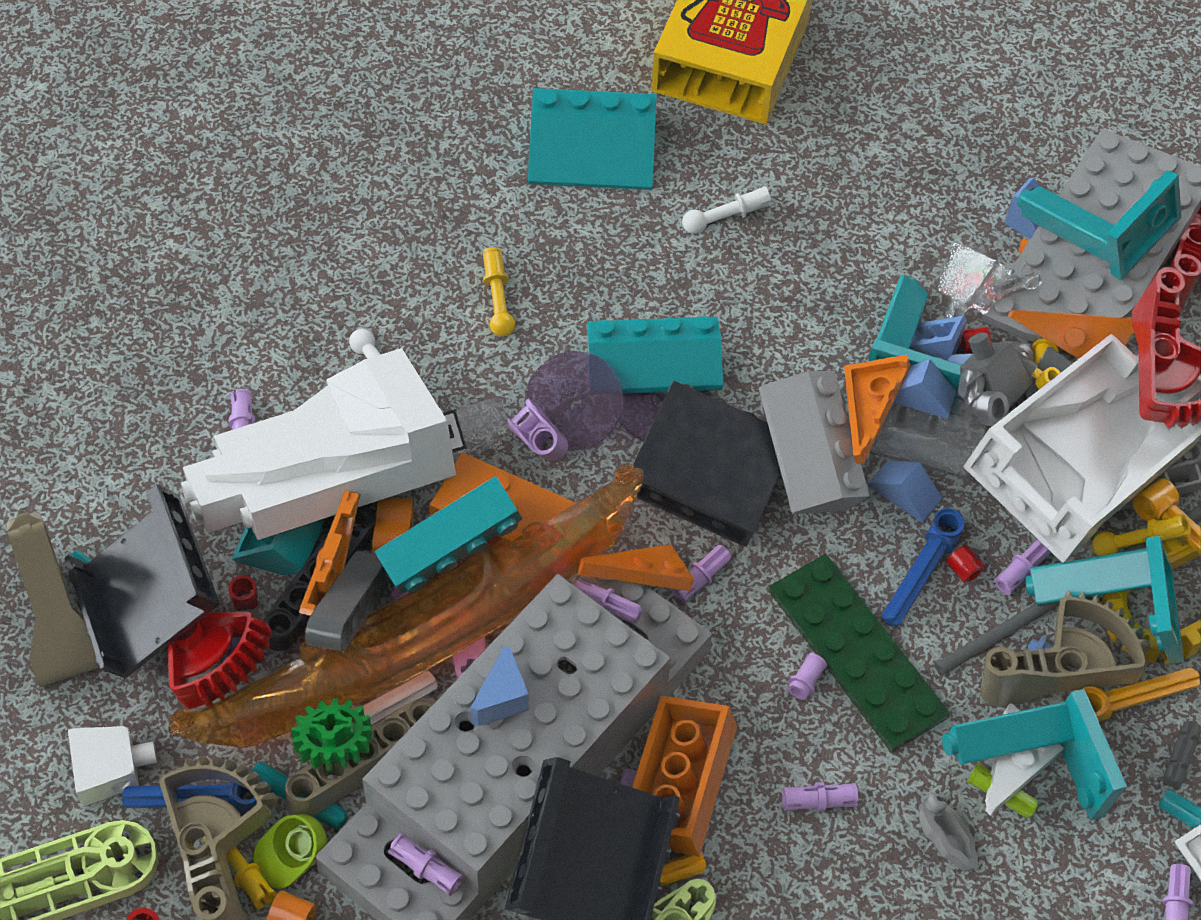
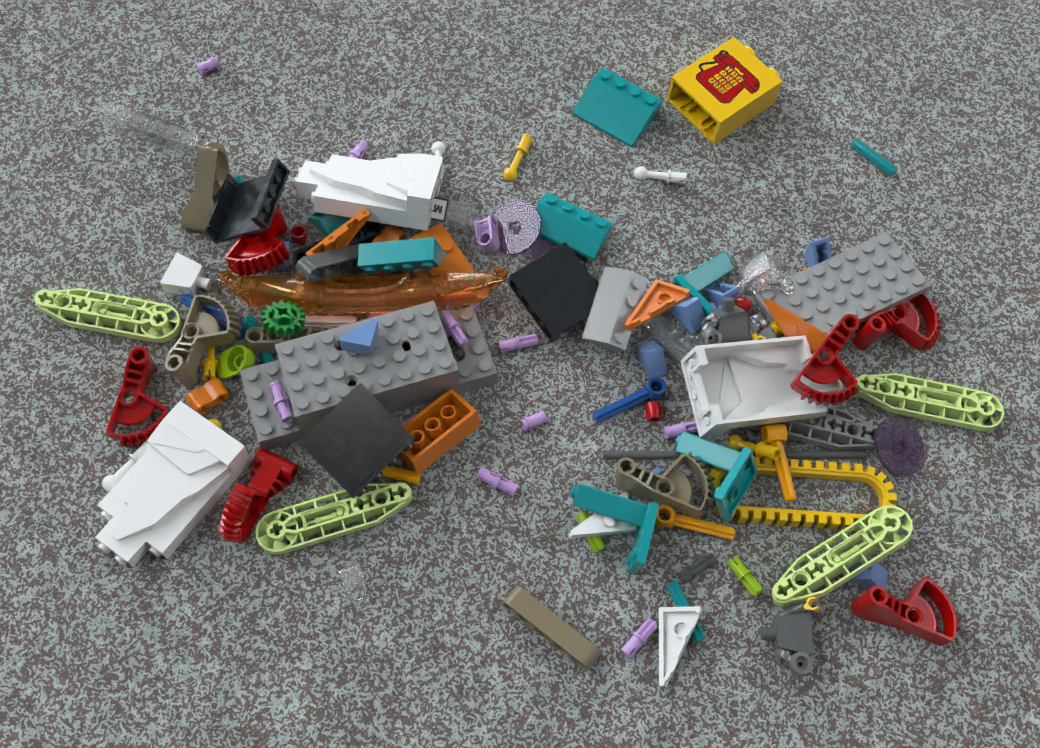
camera: 30 degrees right, 5 degrees up
orange wing [578,545,694,591] -> none
dark green plate [768,554,950,753] -> none
light grey arm [919,793,978,872] -> none
teal piece [1017,170,1182,280] -> none
none -> teal axle [850,138,898,176]

